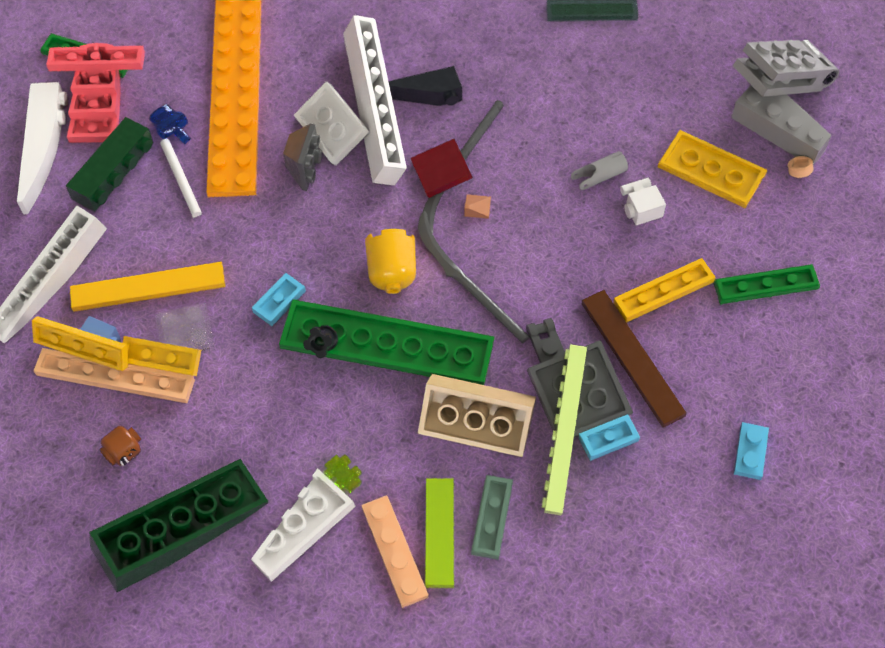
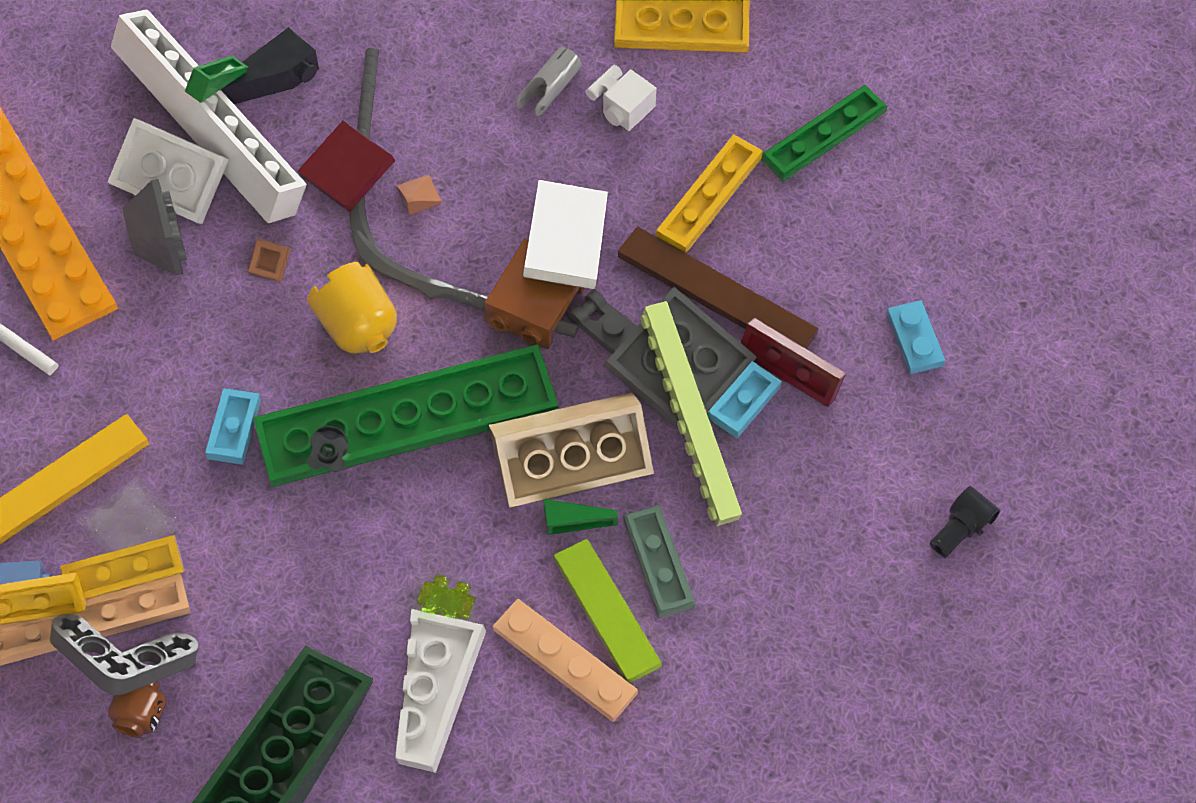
camera: 30 degrees left, 0 degrees up
none -> dark grey beam [50,614,199,695]
none -> green piece [184,55,248,103]
none -> nougat slope [248,238,291,282]
none -> dark orange panel [484,238,585,349]
none -> white tile [523,180,608,289]
none -> green piece [543,499,618,535]
none -> dark red plate [740,318,847,407]
none -> black pin [930,486,1001,558]

